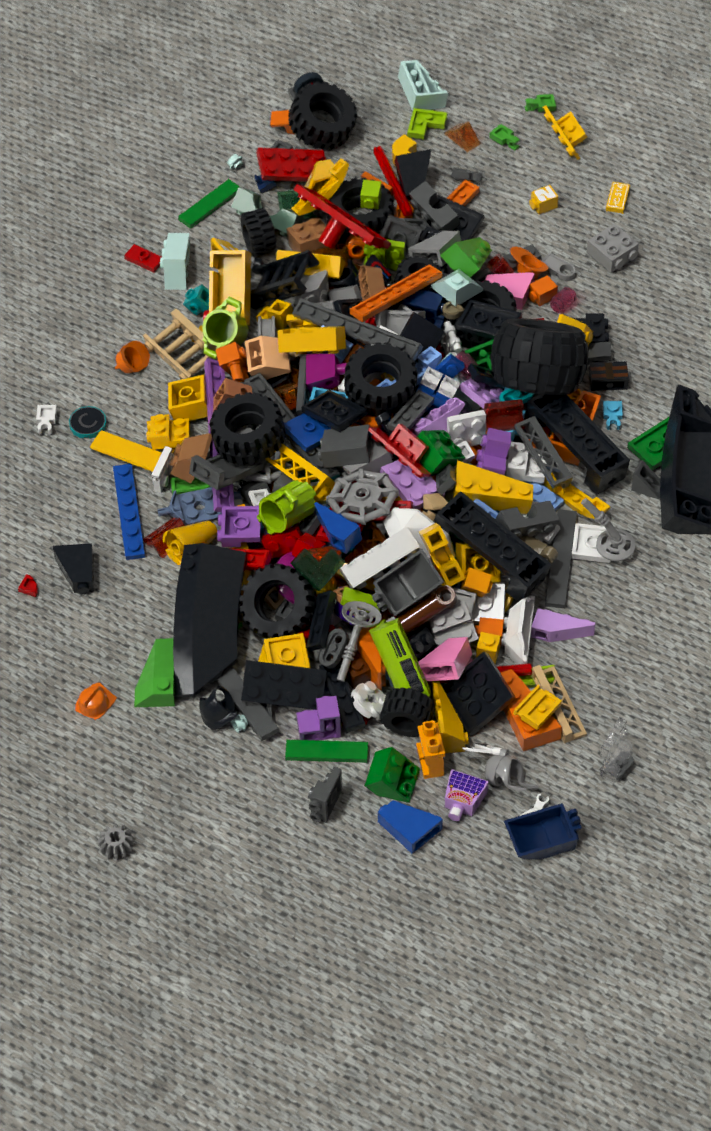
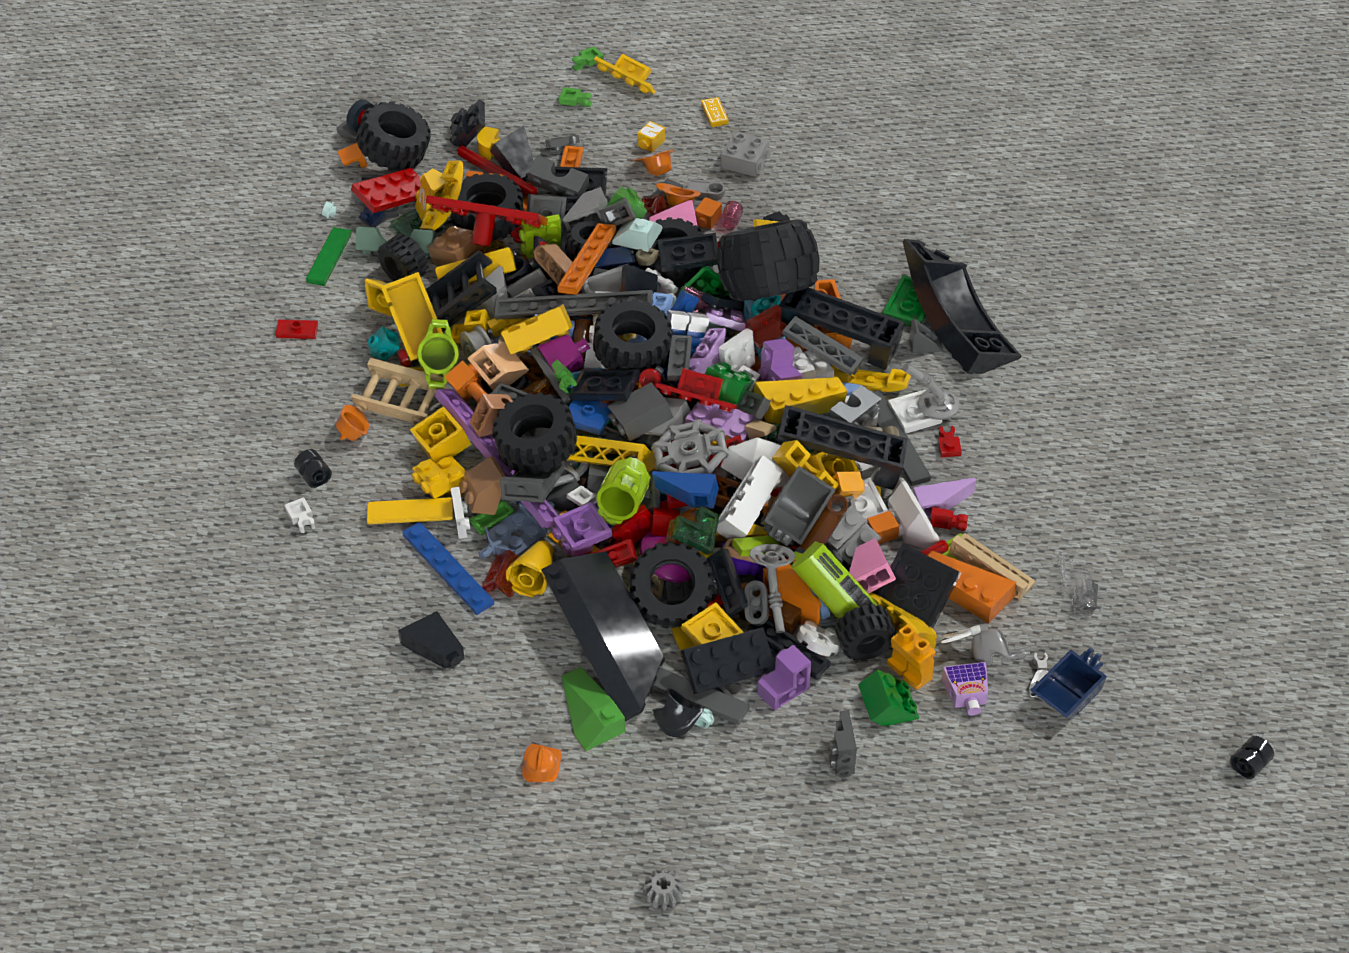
camera: 30 degrees left, 5 degrees down
red tile [18,574,38,597] -> none
black tile [69,406,106,439] -> none
light aqua wedge [160,233,190,290] -> none
green tile [285,740,368,763] -> none
orange head [345,234,366,259] -> none
lime brick [360,180,381,209] -> none
blue slope [378,800,443,854] -> none
light aqua wedge [398,60,448,111] -> none
lime plate [407,108,447,139] -> none
clear orange slope [444,121,480,153] -> none
yellow brick [476,632,500,664] -> none
yellow plate [513,685,562,730] -> none
black brick [589,361,629,391] -> none
medium azure plate [603,401,623,430] -> none
none -> black wheel [294,449,332,488]
none -> black plate [450,99,485,147]
none -> bright green plate [551,359,577,394]
none -> dark grey slope [599,197,636,225]
none -> orange piece [631,150,674,176]
none -> red tile [639,368,661,387]
none -> red plate [930,508,968,531]
none -> red plate [938,426,962,457]
none -> black wheel [1230,736,1274,779]

